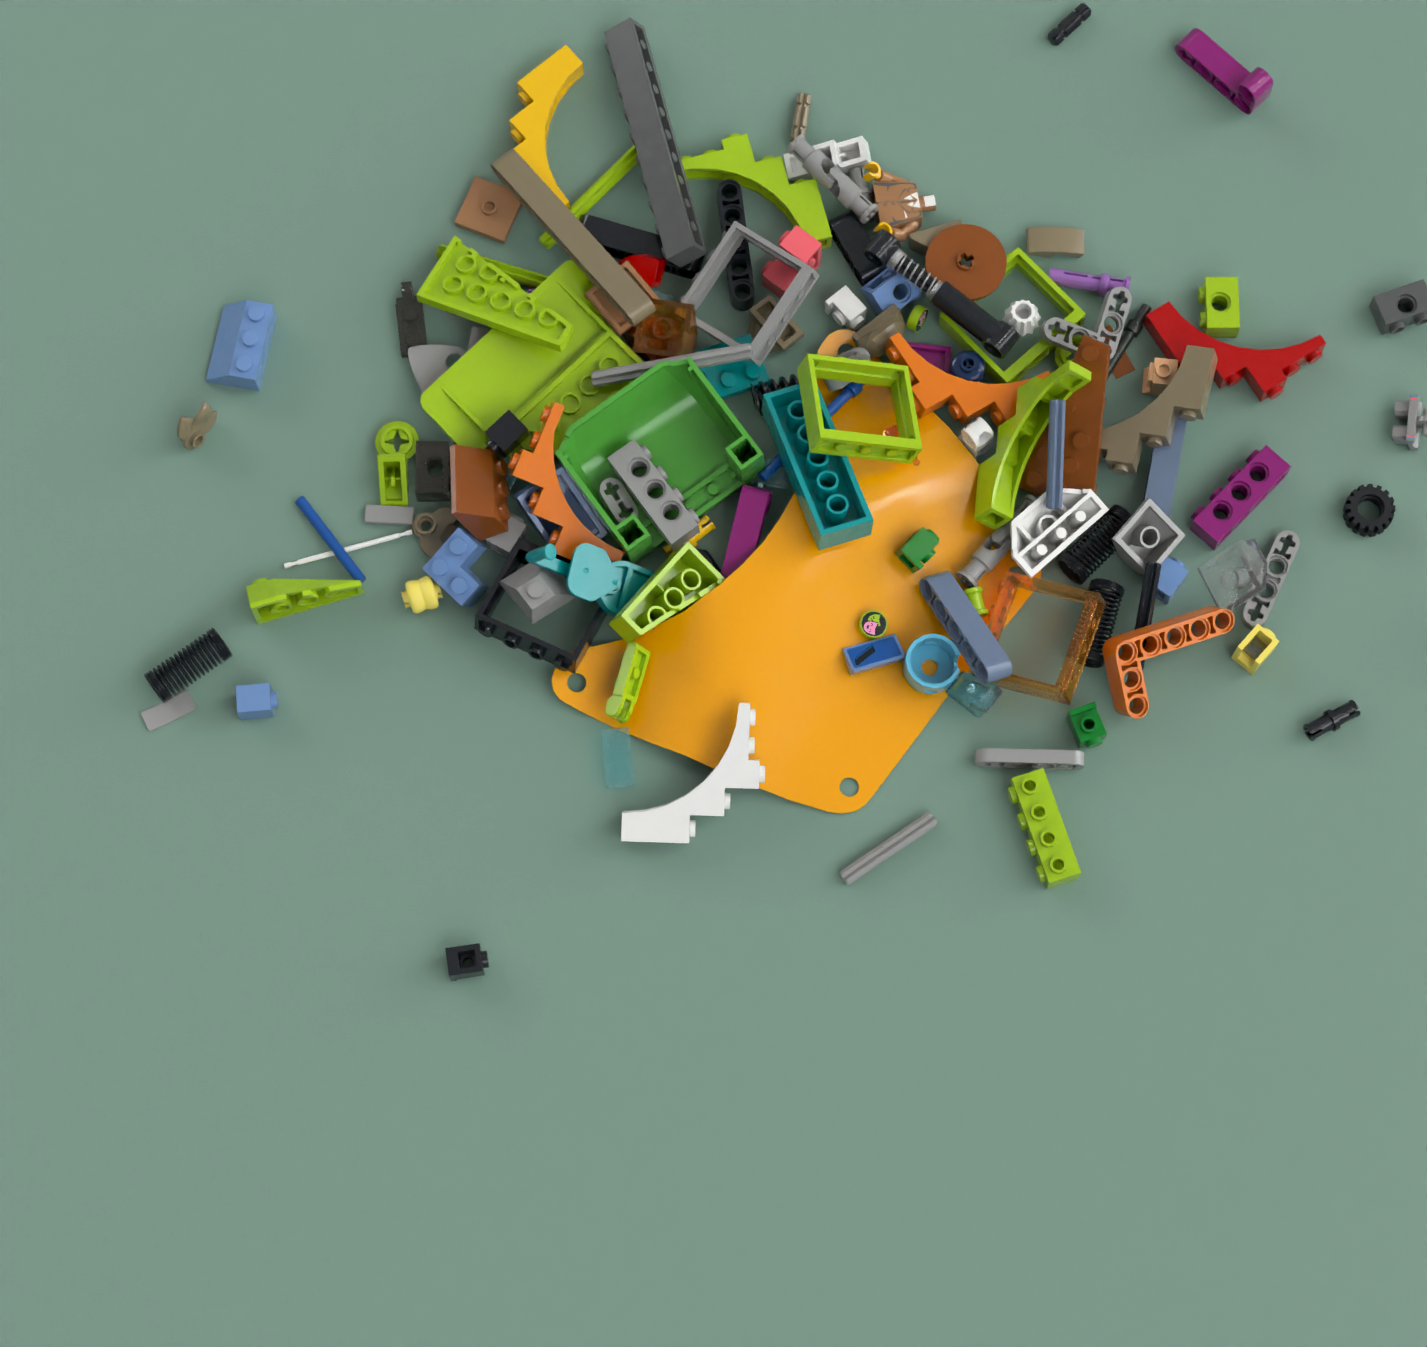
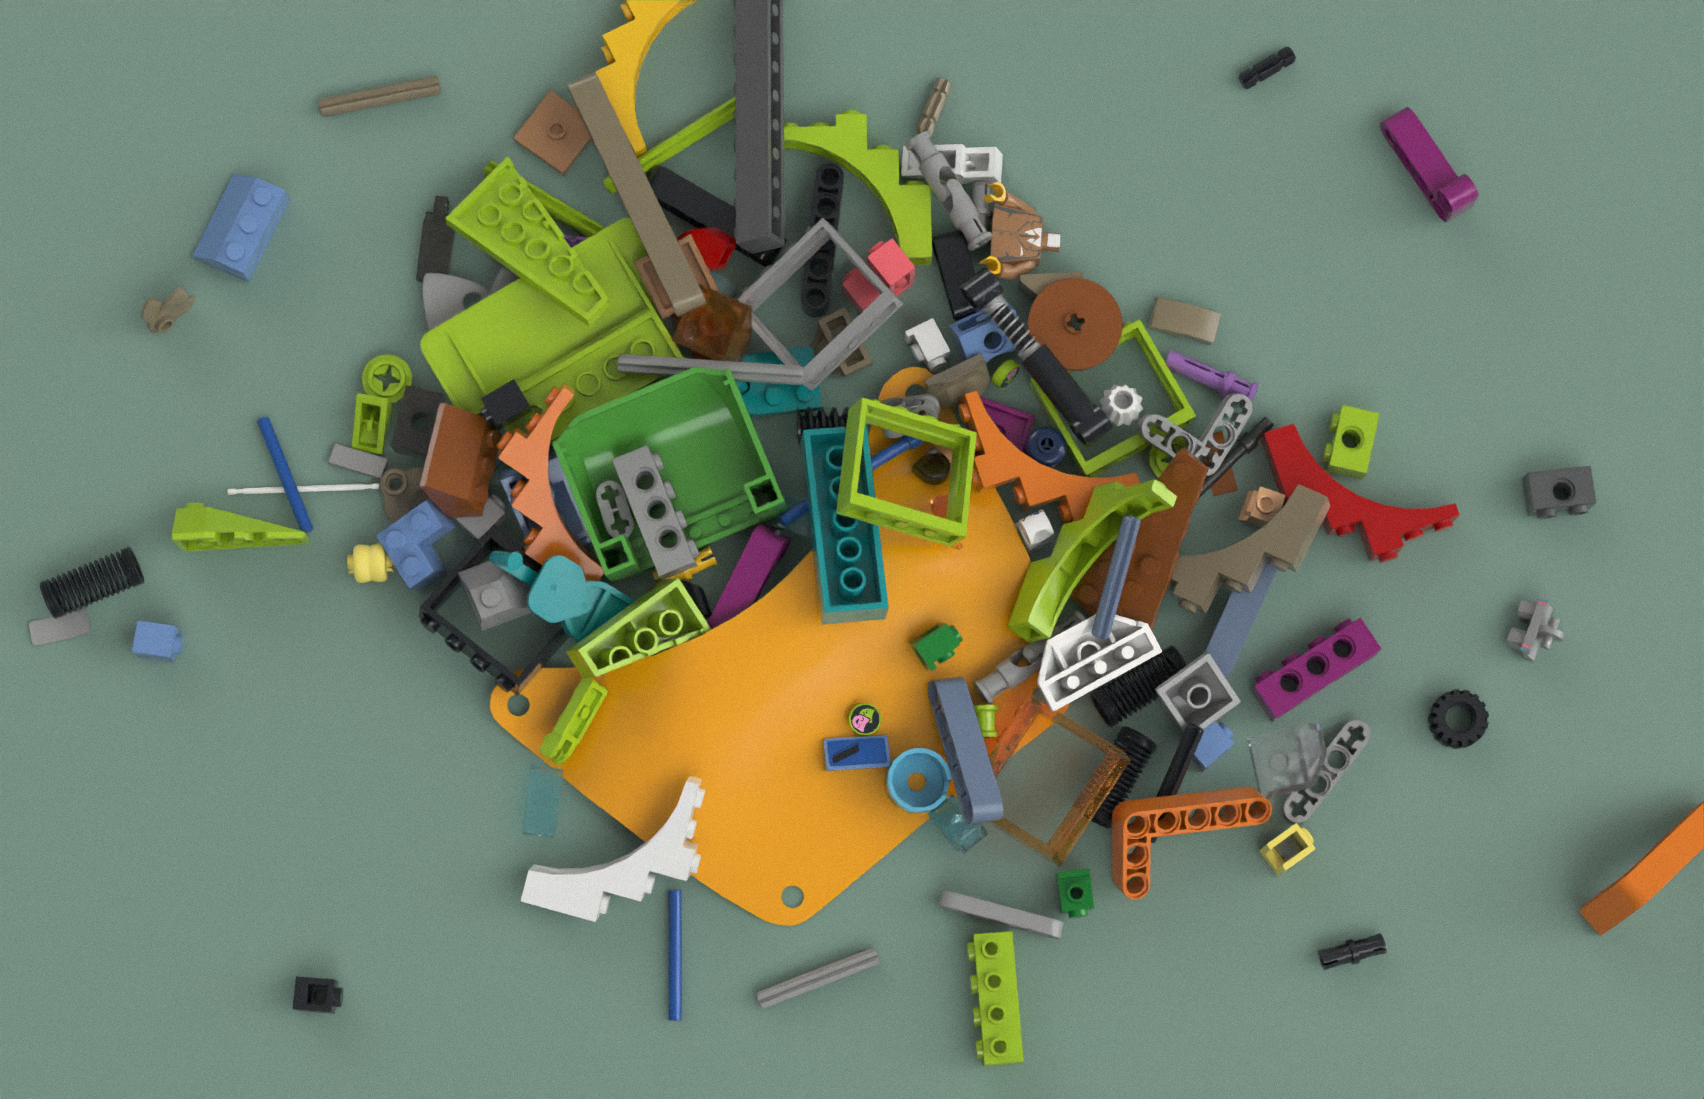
camera: 10 degrees right, 5 degrees up
none -> dark tan axle [318,76,441,117]
none -> blue bar [669,890,682,1021]
none -> dark brown tile [912,446,950,485]

